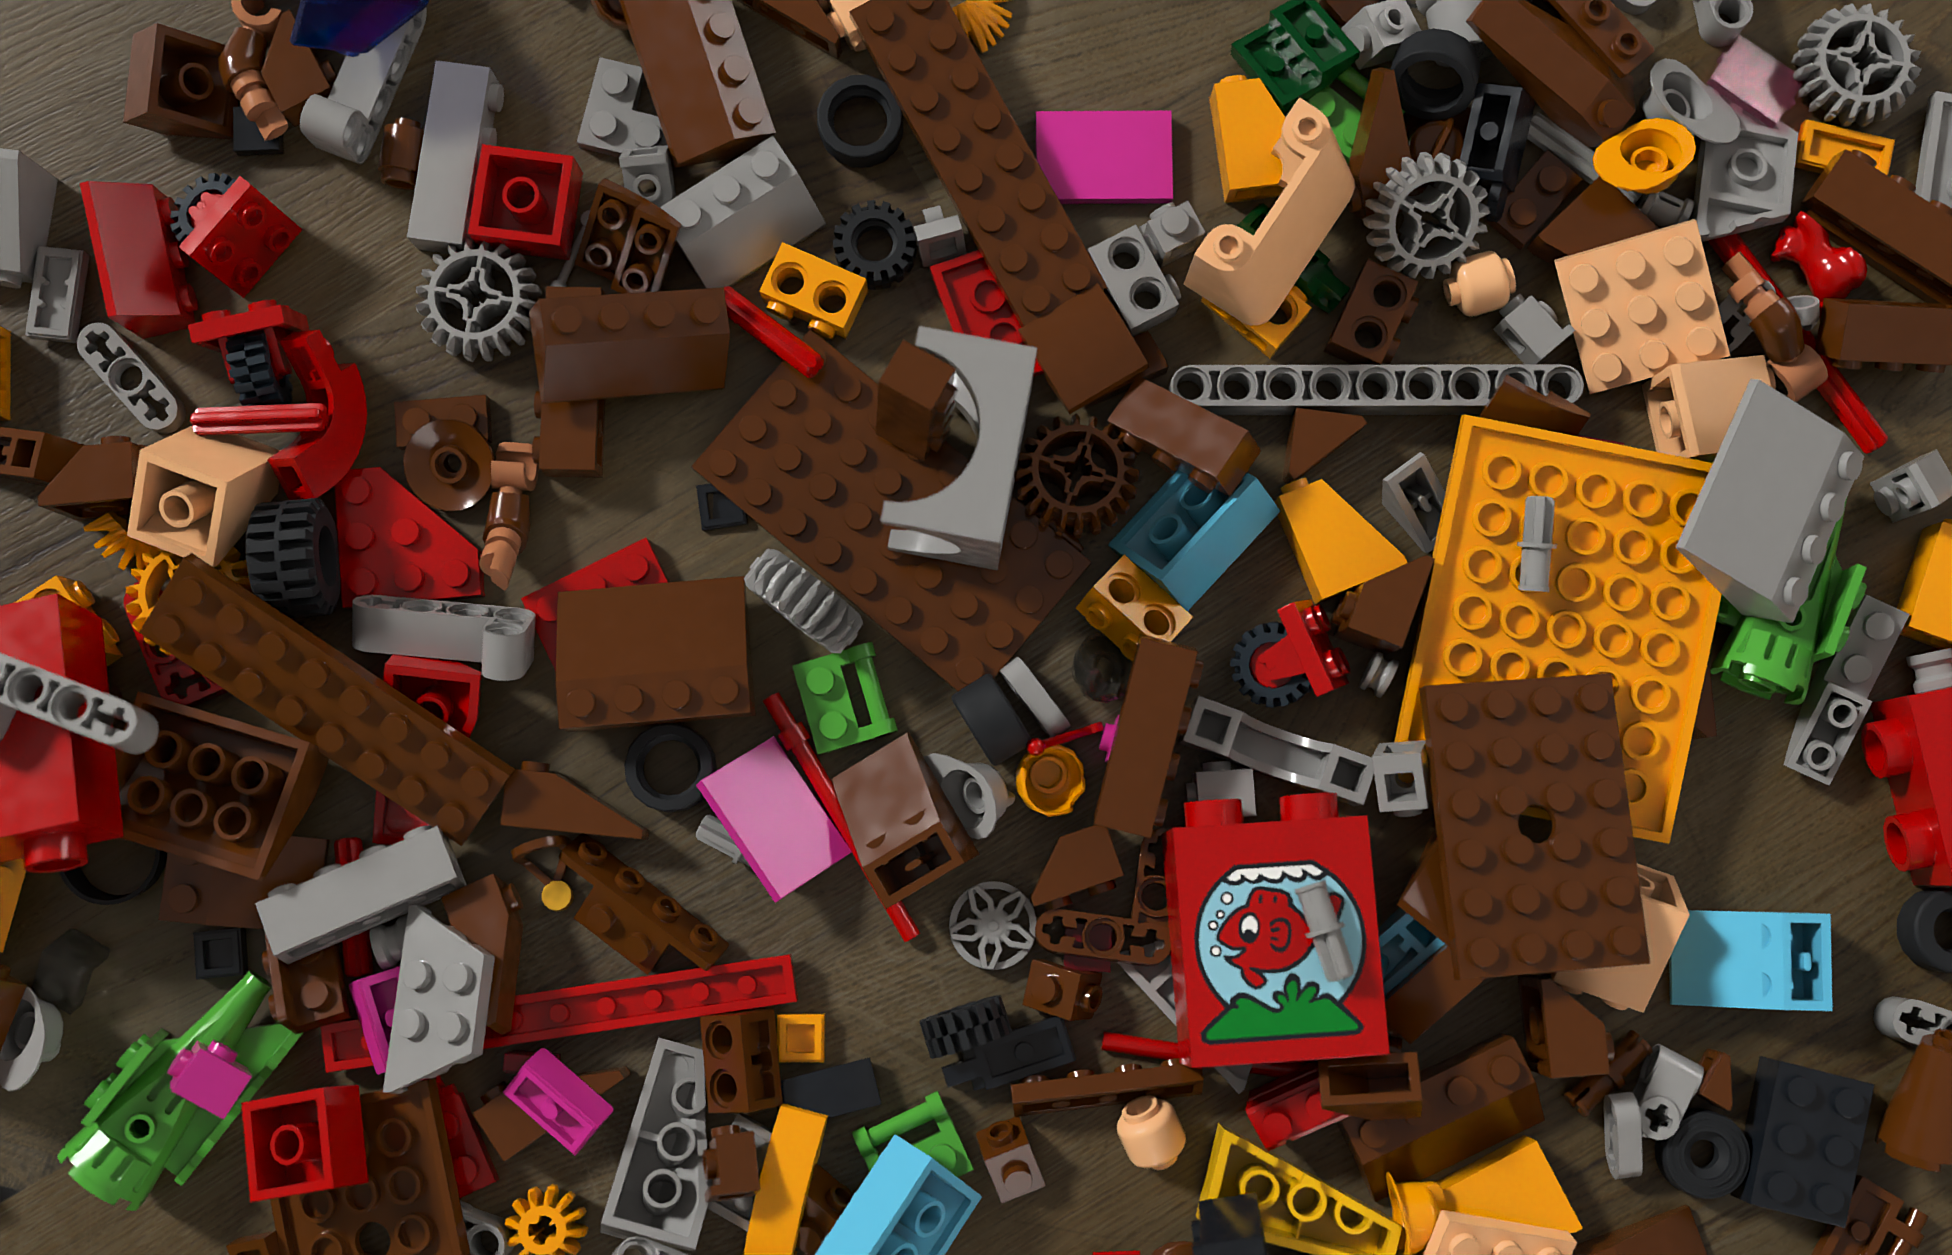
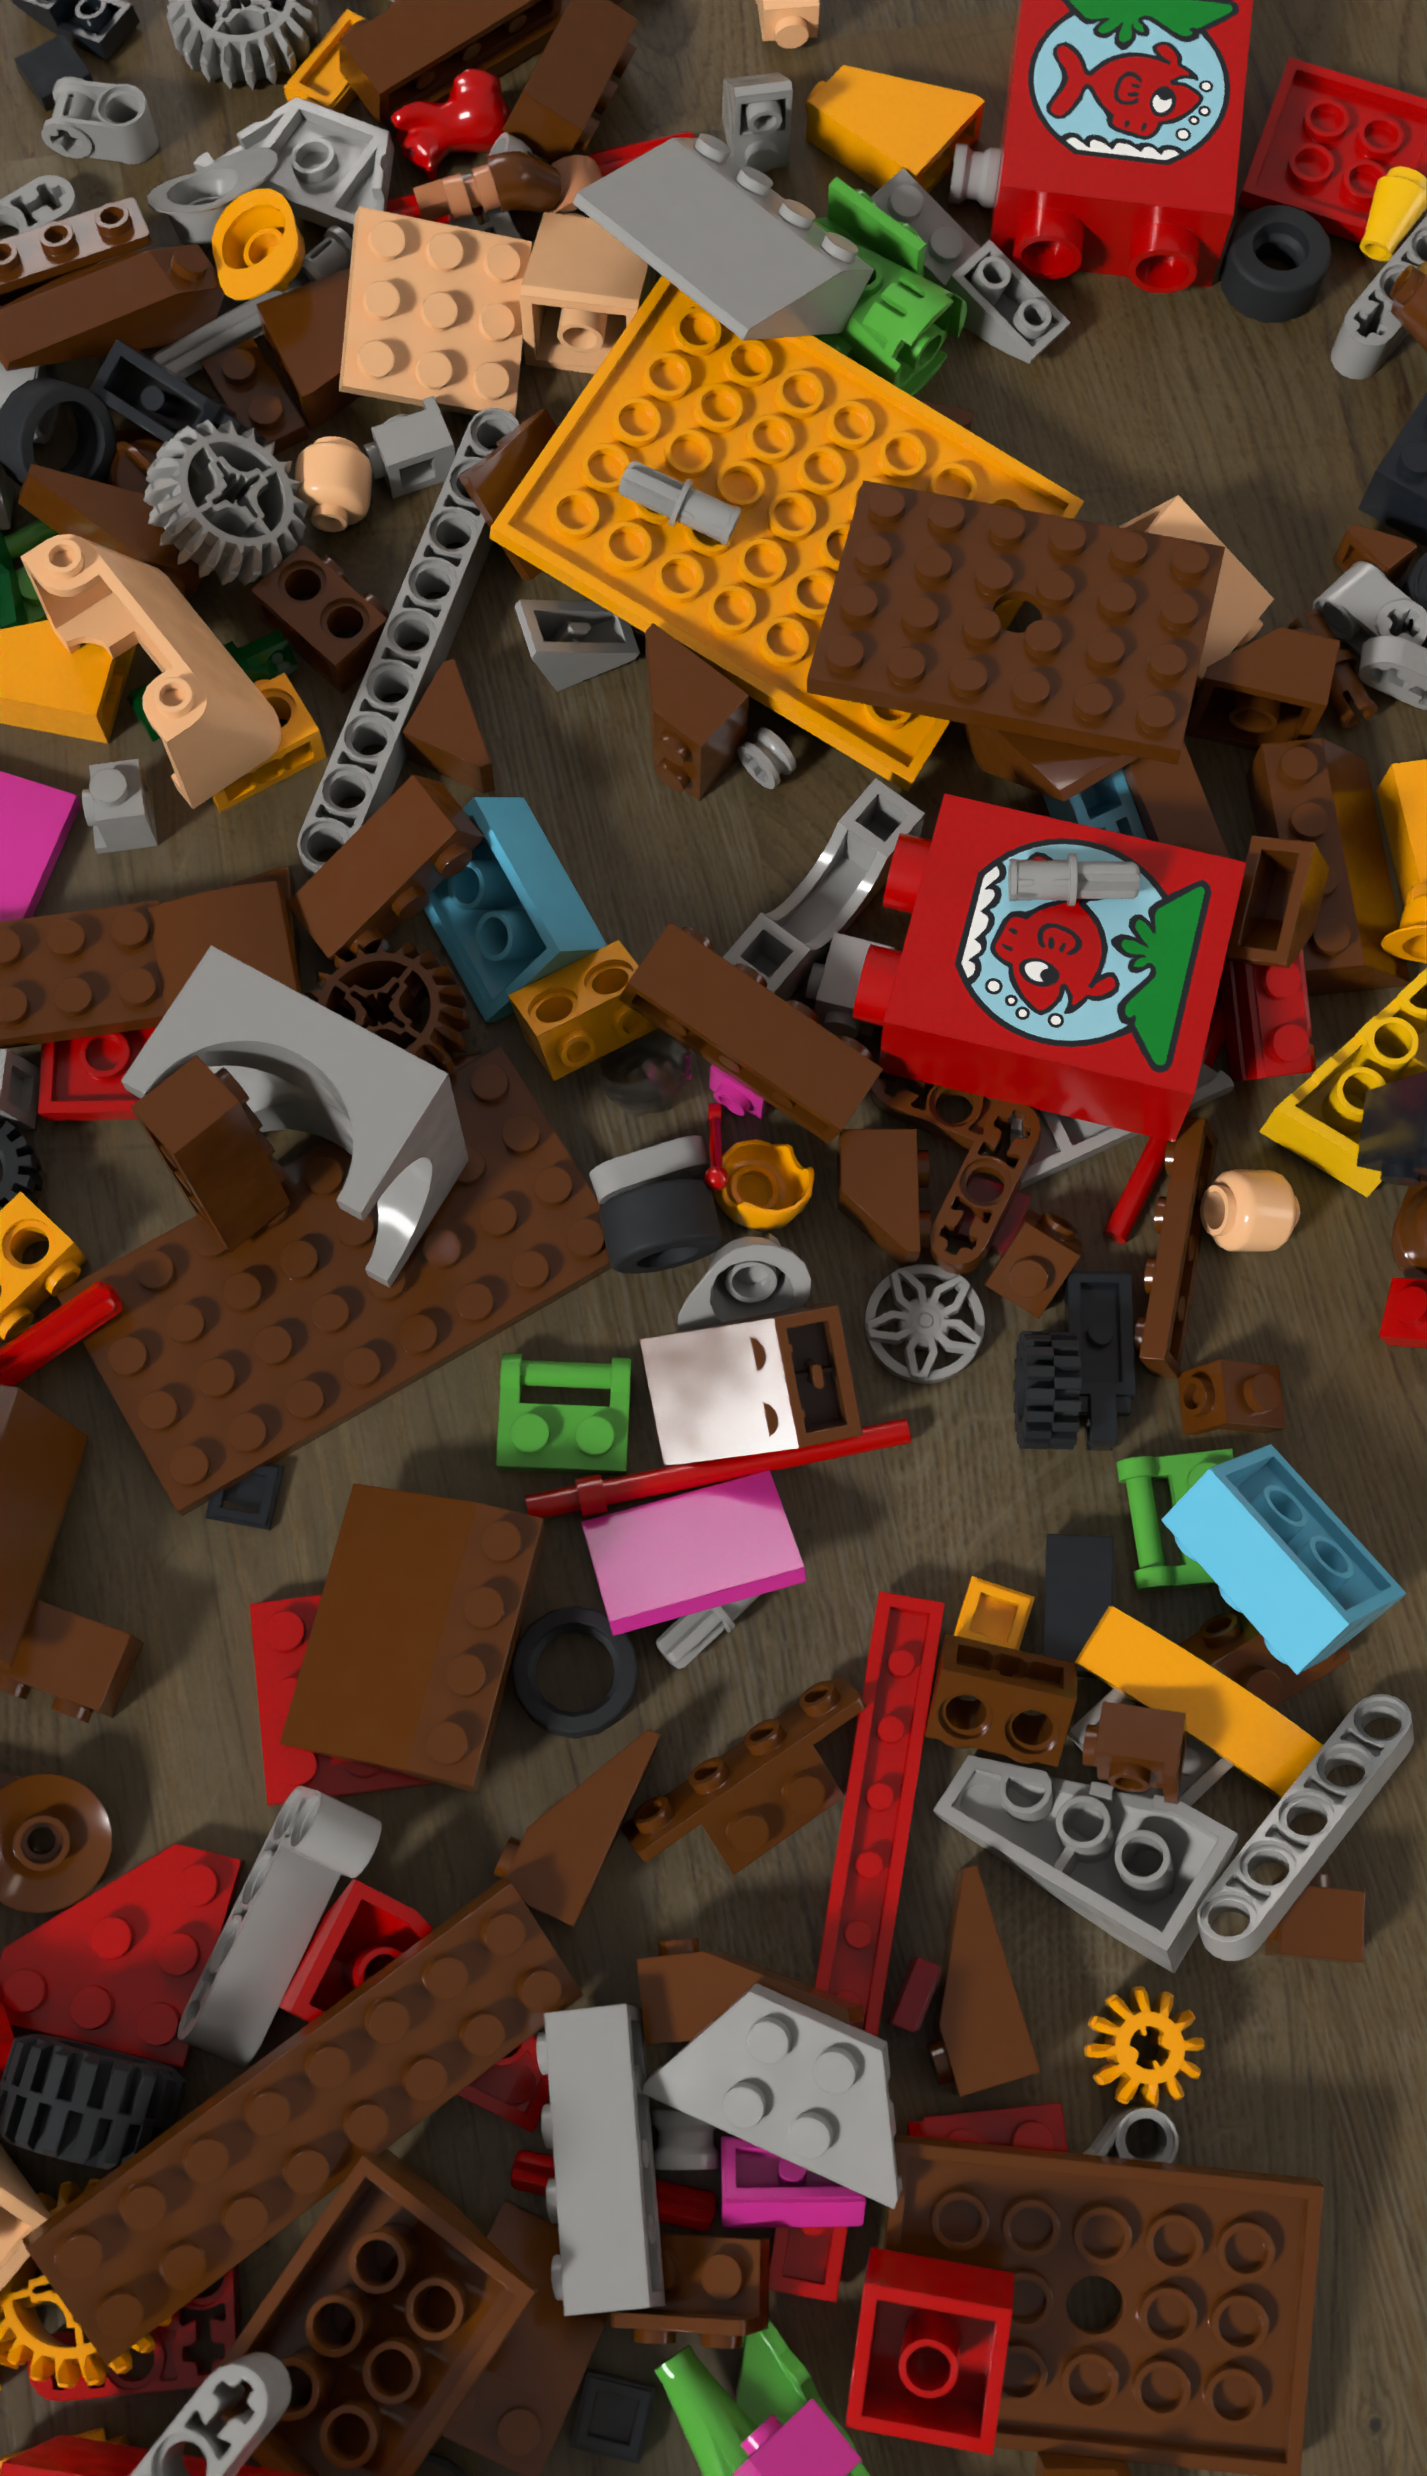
camera: 75 degrees left, 10 degrees down
nougat piece [479,442,539,591] -> none
dark pink slope [503,1048,613,1156] -> none
reddish brown piece [511,835,574,912] -> none
light grey gear [744,549,863,653] -> none
light grey brick [1087,225,1181,337] -> none
plate [1230,599,1351,708] -> none
light orange slope [1274,477,1408,605] -> none
light grey brick [1372,740,1432,817] -> none
medium azure slope [1669,910,1833,1011] -> none
clear pink piece [1706,35,1805,129] -> none

